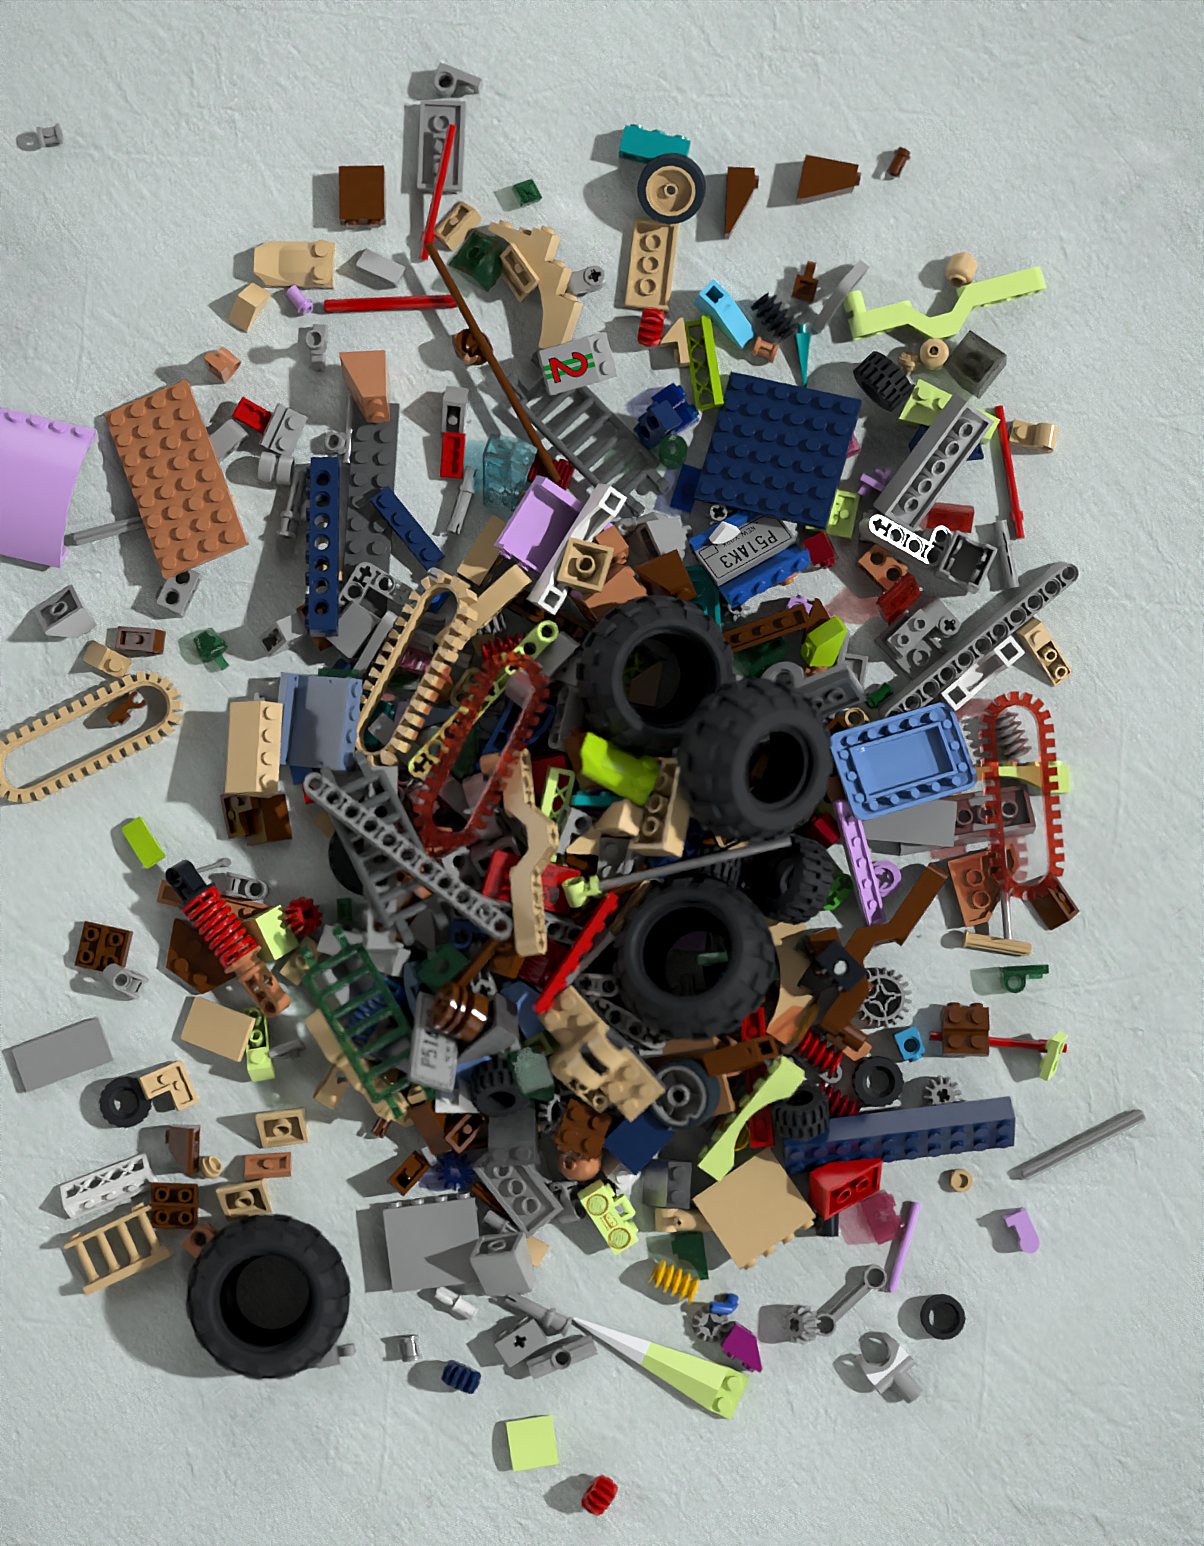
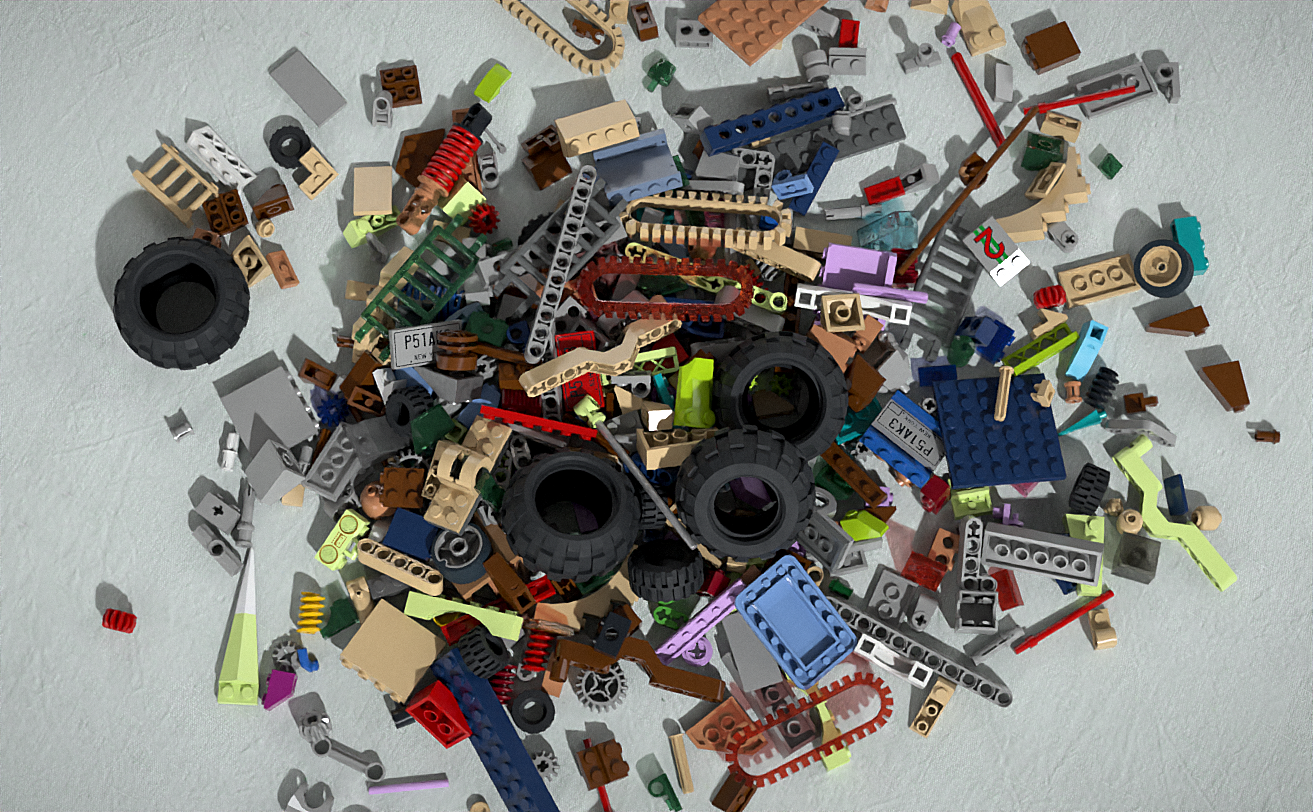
camera: 70 degrees right, 10 degrees down
tan slope [255,1107,309,1149] -> none
light grey plate [317,1342,356,1369] -> none
nougat slope [340,350,390,423] -> none
dark blue gear [441,1360,482,1394] -> none
yellowish green slope [506,1415,559,1472] -> none
white tile [709,521,741,544] -> none
clear pink brick [859,1190,905,1245] -> none
light grey brick [884,609,936,659] -> none
dark azure brick [892,1025,926,1063] -> none
light grey piece [989,712,1032,762] -> none
light grey bar [996,847,1013,939] -> none
none -> tan beam [357,538,443,596]
none -> clear green slope [474,472,505,512]
none -> medium blue plate [771,170,814,200]
none -> light grey piece [832,111,851,136]
none -> lavender axle [852,282,928,304]
none -> tan axle [994,366,1014,421]
none -> tan tile [1031,380,1055,407]
none -> dark blue slope [1163,474,1189,516]

